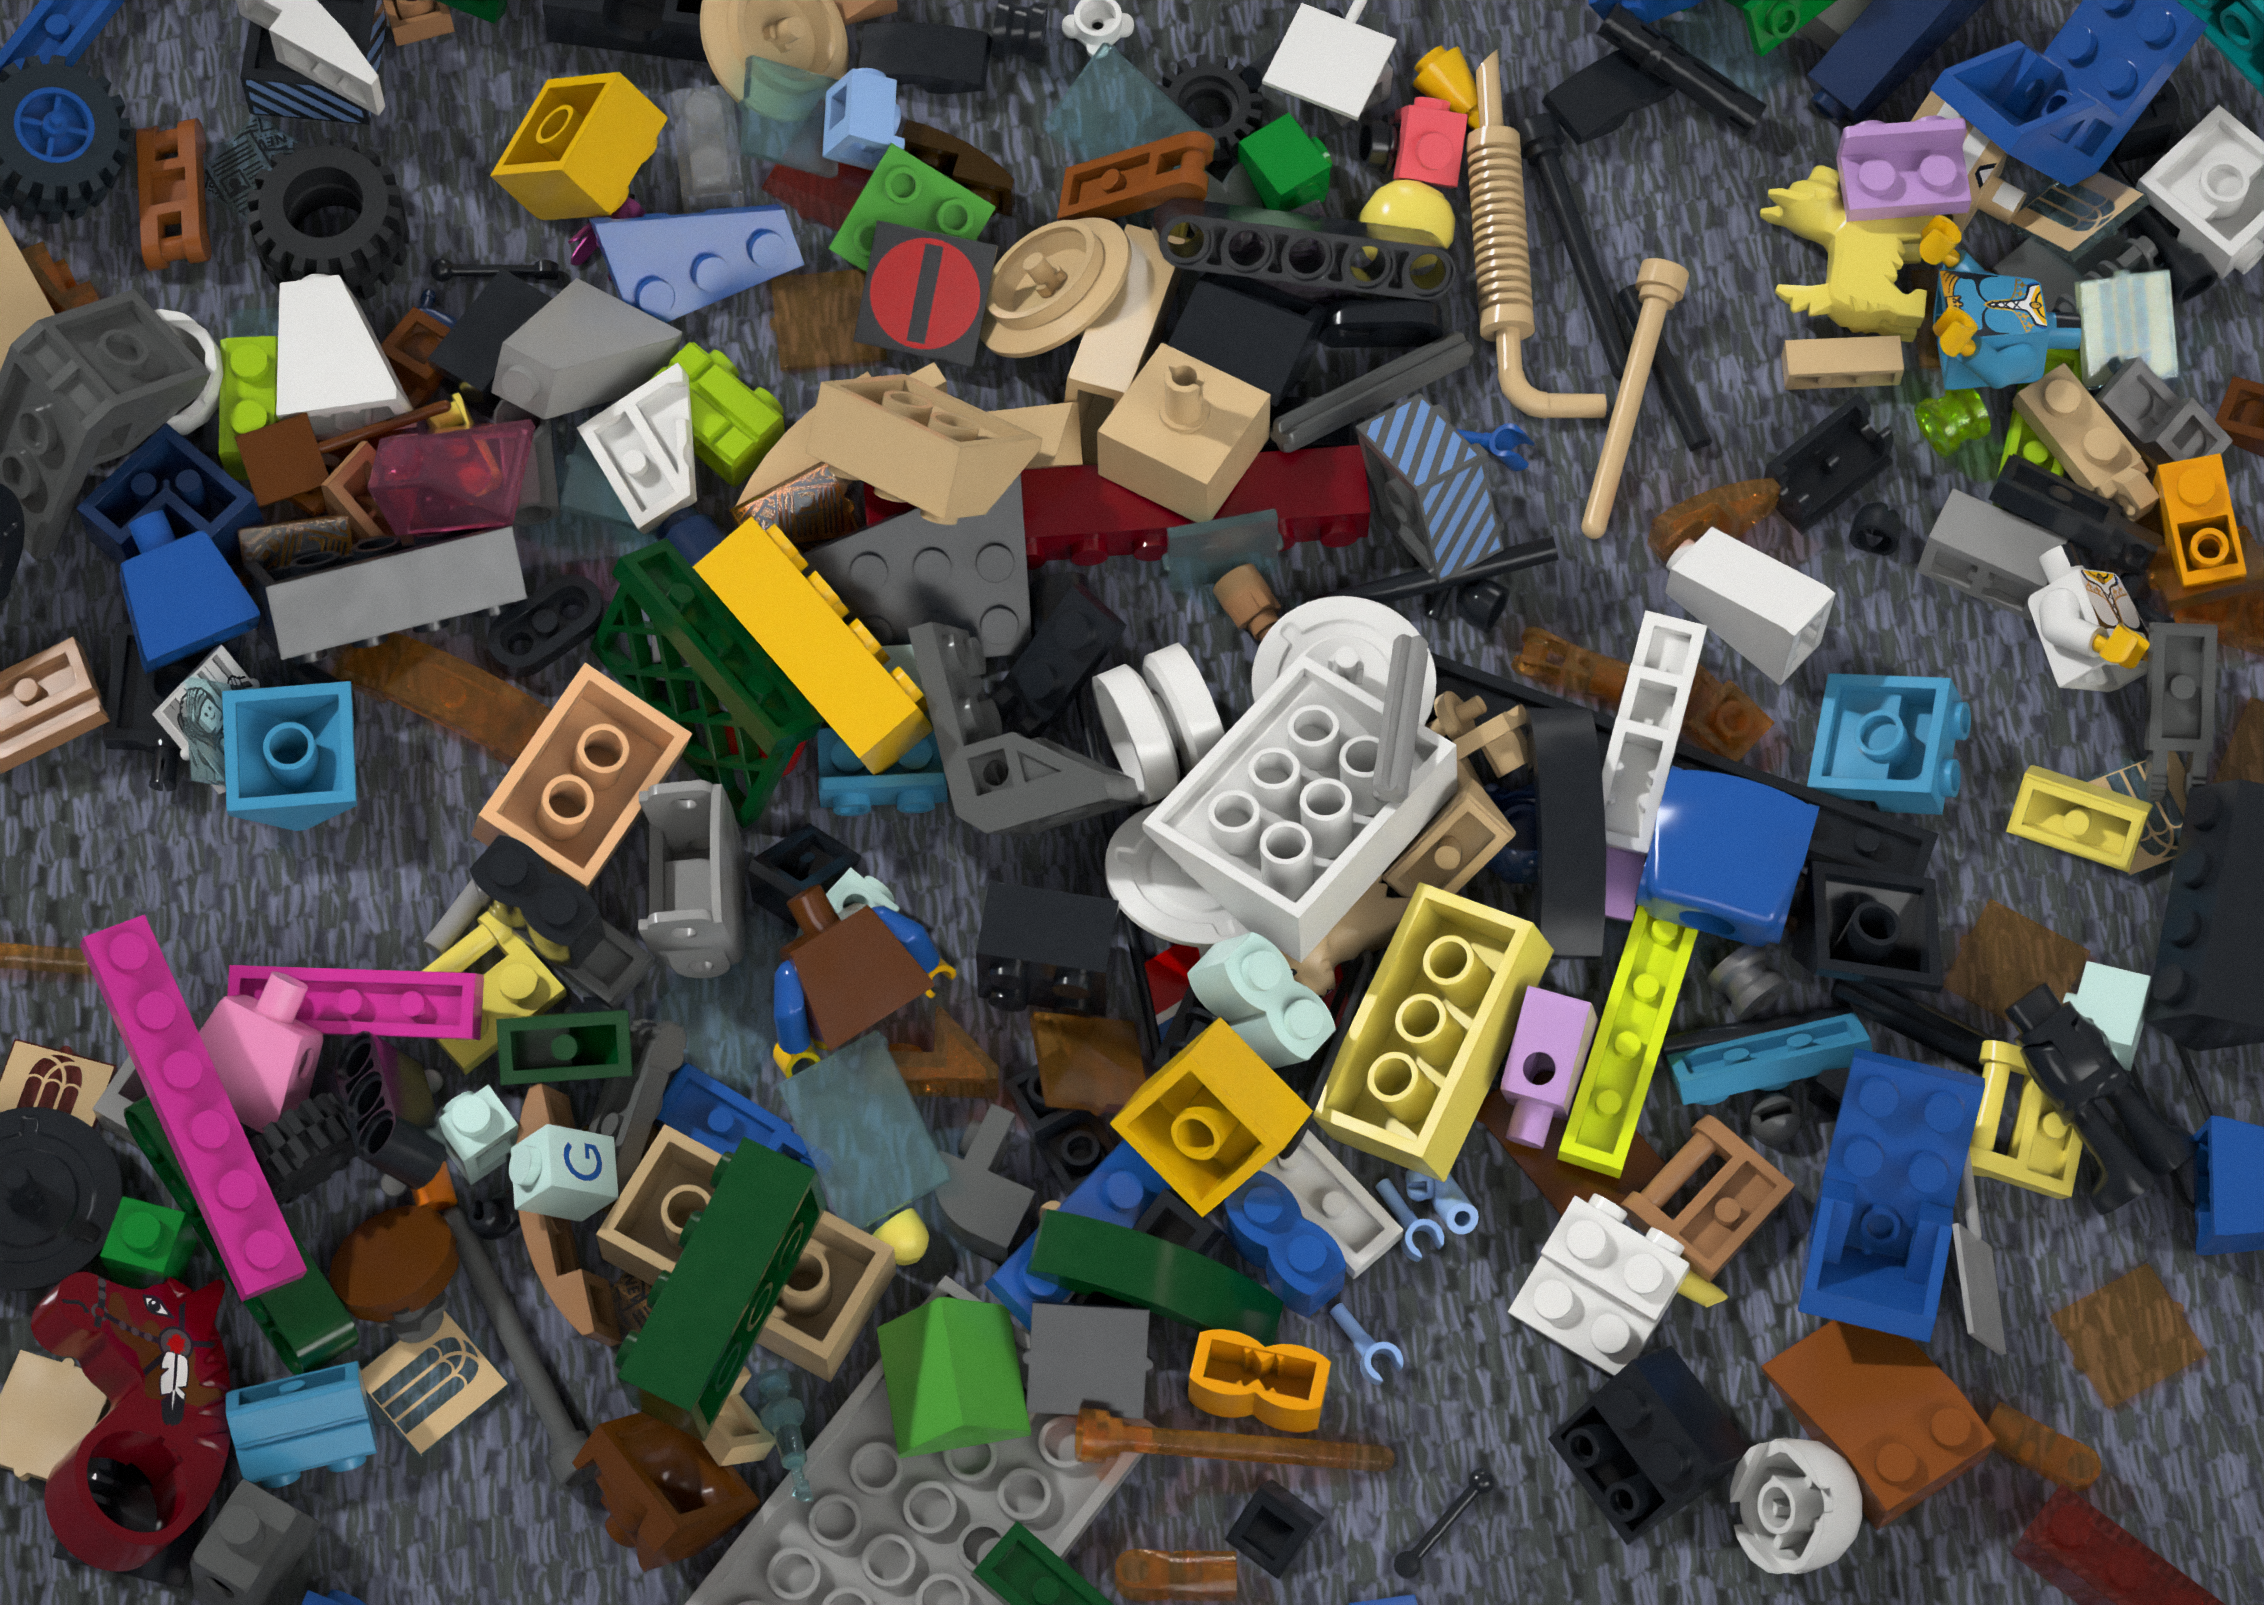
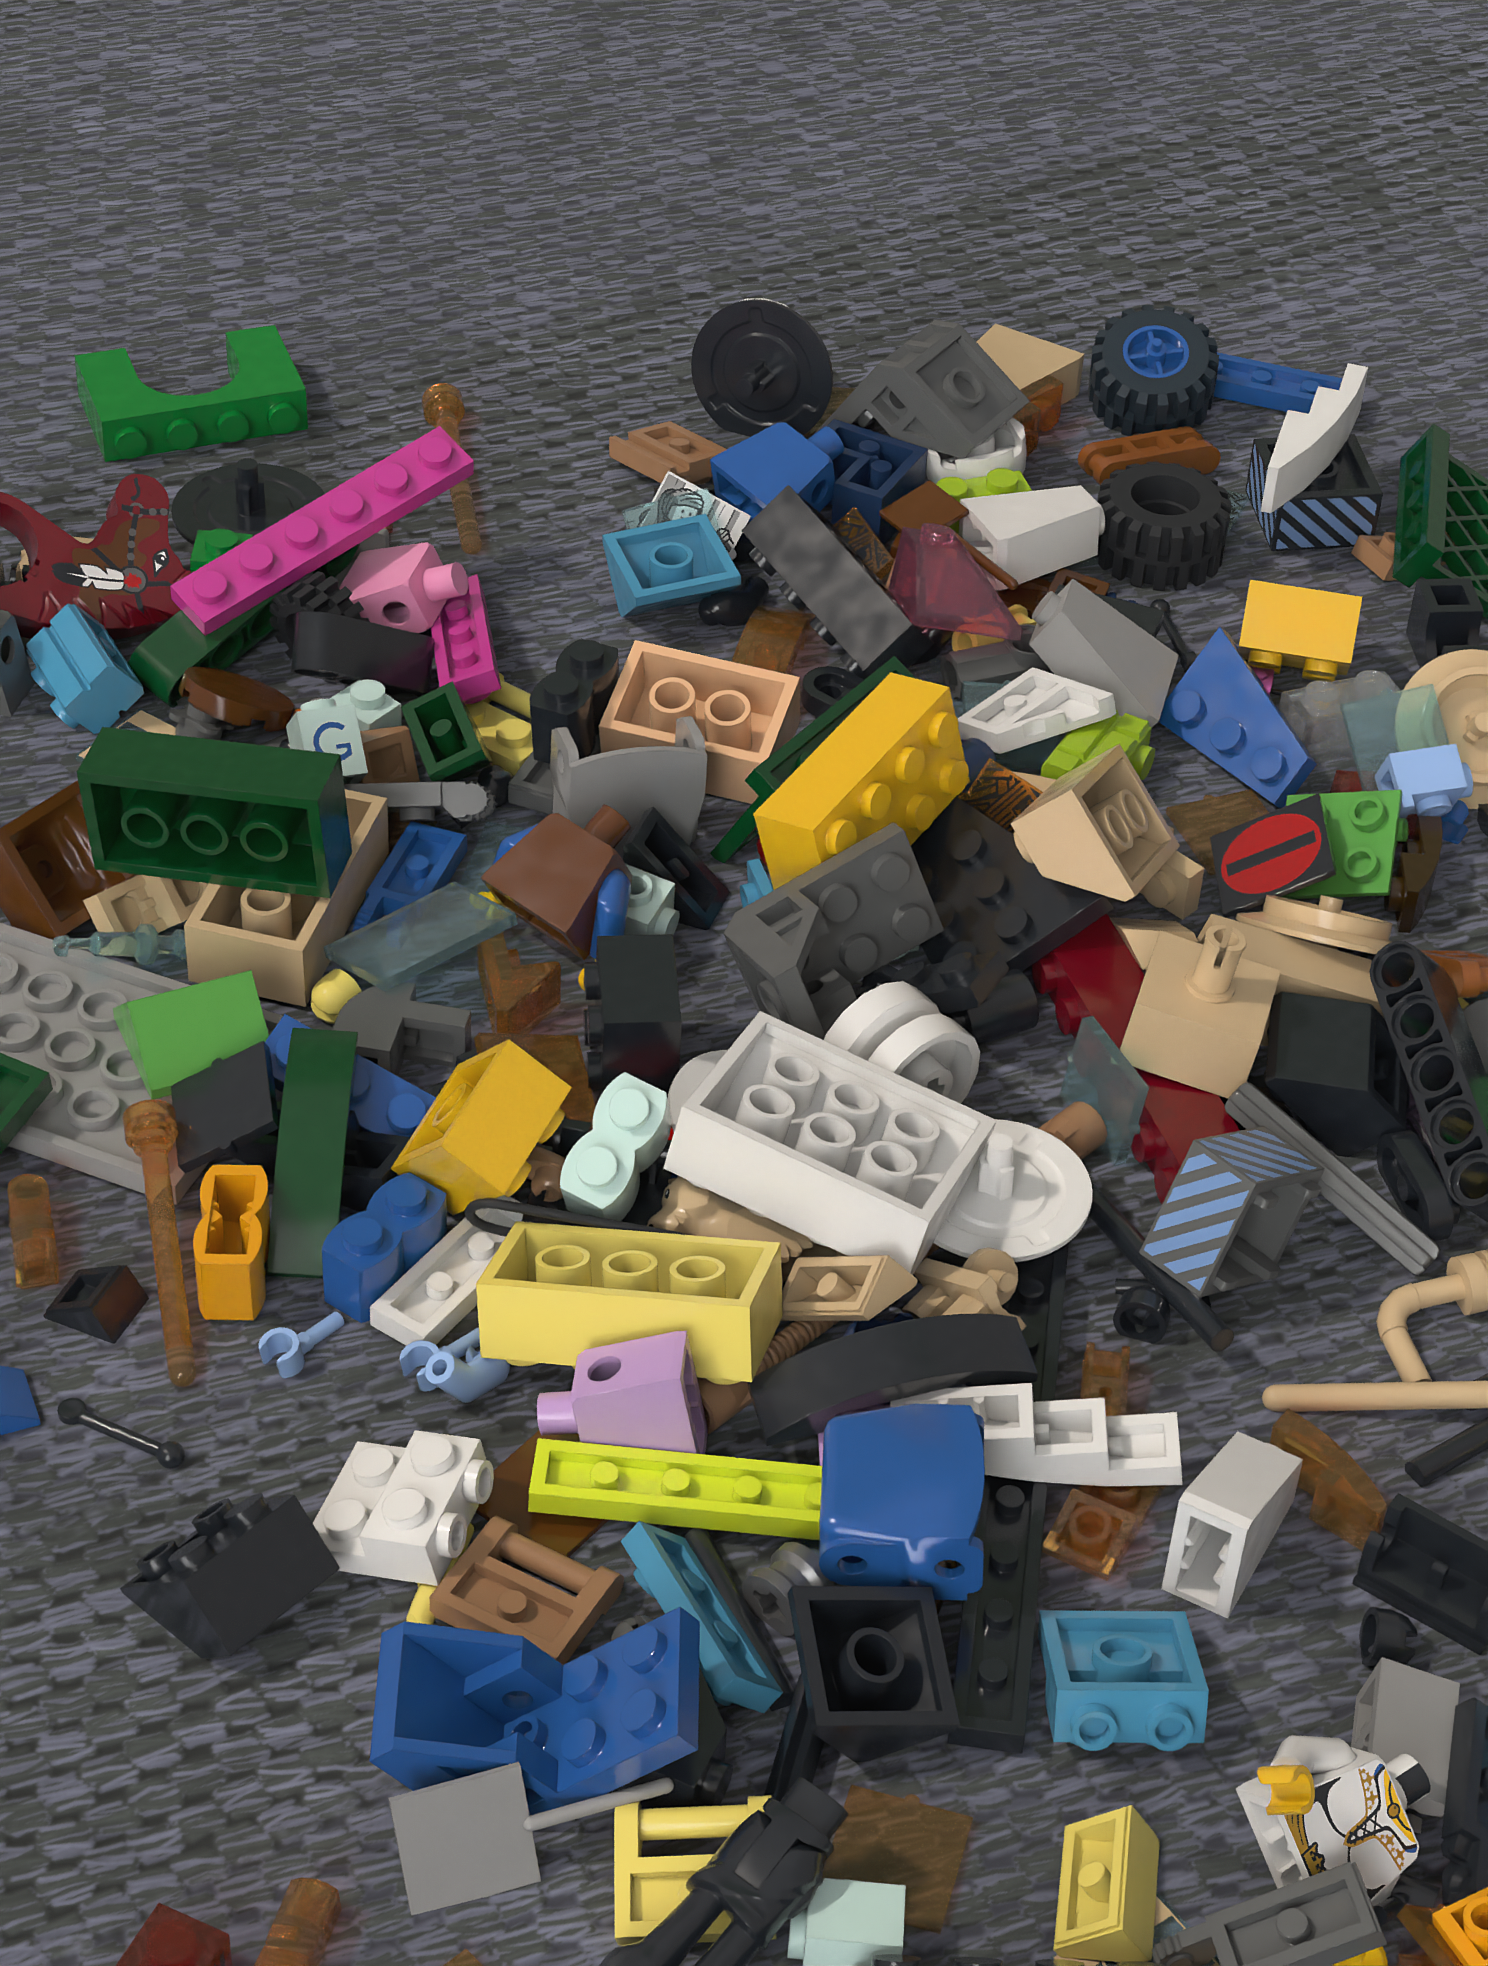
camera: 75 degrees right, 25 degrees down
light grey axle [1372,634,1428,804] -> none
blue hand [1456,423,1535,471] -> none
white cylinder [1730,1438,1862,1574] -> none
dark orange slope [1760,1320,1996,1531] -> none

